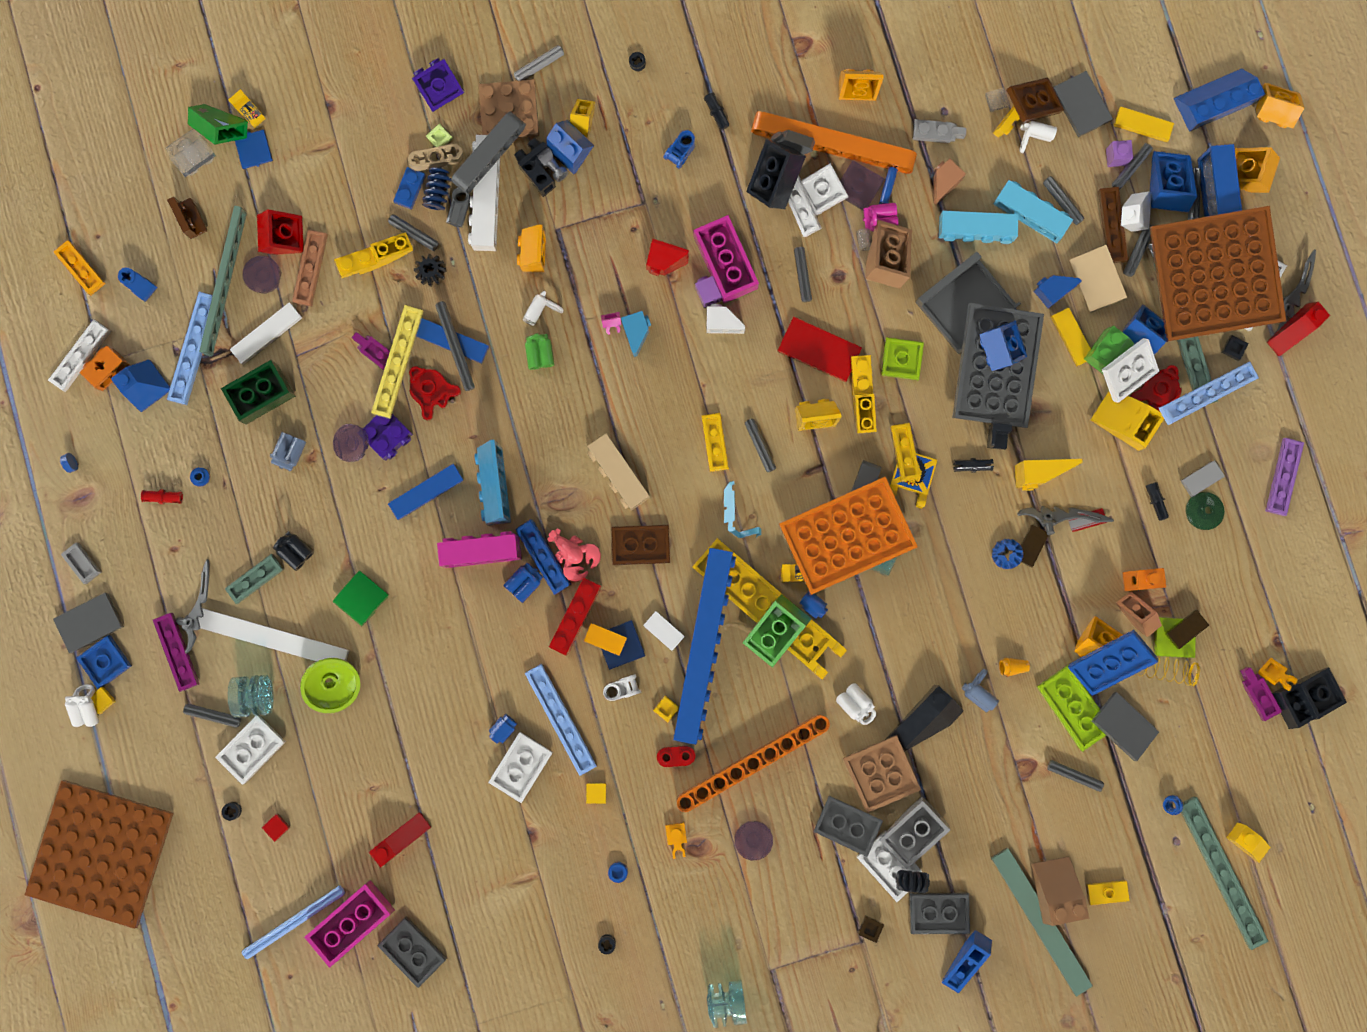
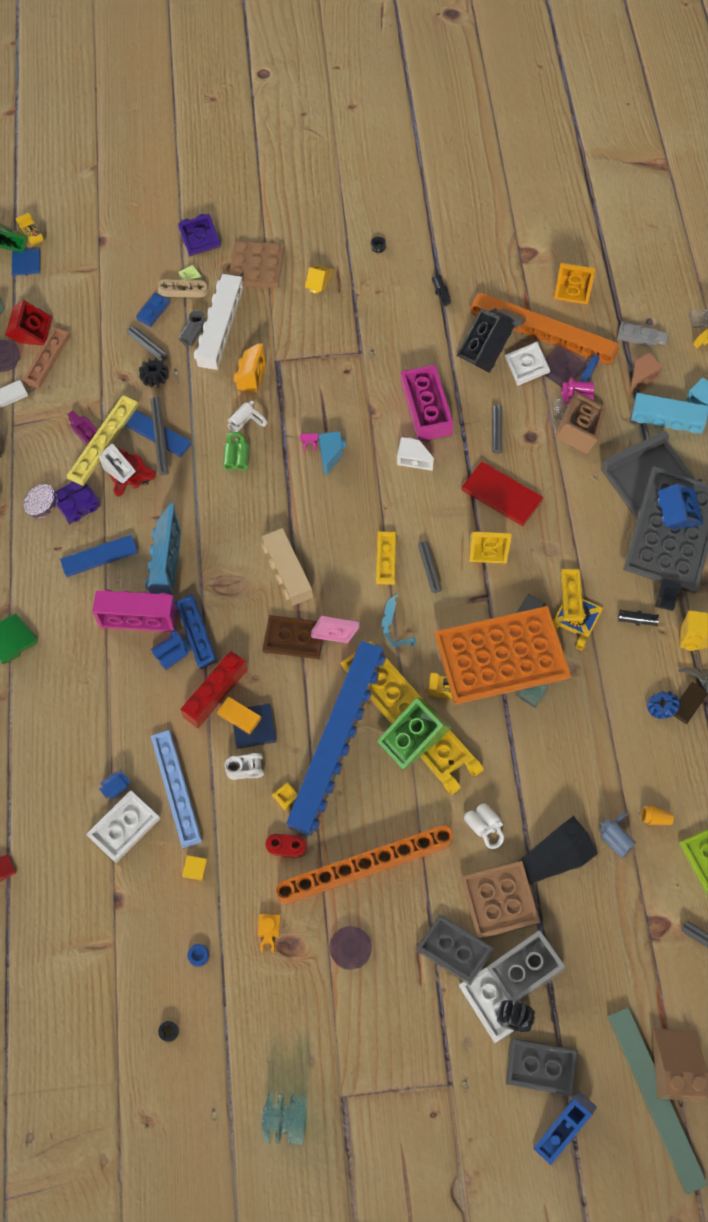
camera: 10 degrees right, 20 degrees down
yellow slope [334,232,413,279] -> none
dark blue piece [422,167,452,210] -> none
dark grey beam [451,111,526,194] -> none
light grey axle [514,45,564,81] -> none
black hips [514,138,569,197] -> none
blue slope [547,120,594,174] -> none
coral animal [547,528,601,582] -> none
white tile [643,611,685,651] -> none
red slope [646,239,689,276] -> none
blue piece [663,130,695,169] -> none
medium lavender brick [695,276,722,308] -> none
white tile [788,176,822,237] -> none
blue brick [799,591,828,619] -> none
yellow slope [851,355,877,433] -> none
dark brown plate [858,915,884,943] -> none
lime tile [881,337,924,380] -> none
none -> white slope [99,444,136,483]
none -> bright pink tile [311,616,359,643]

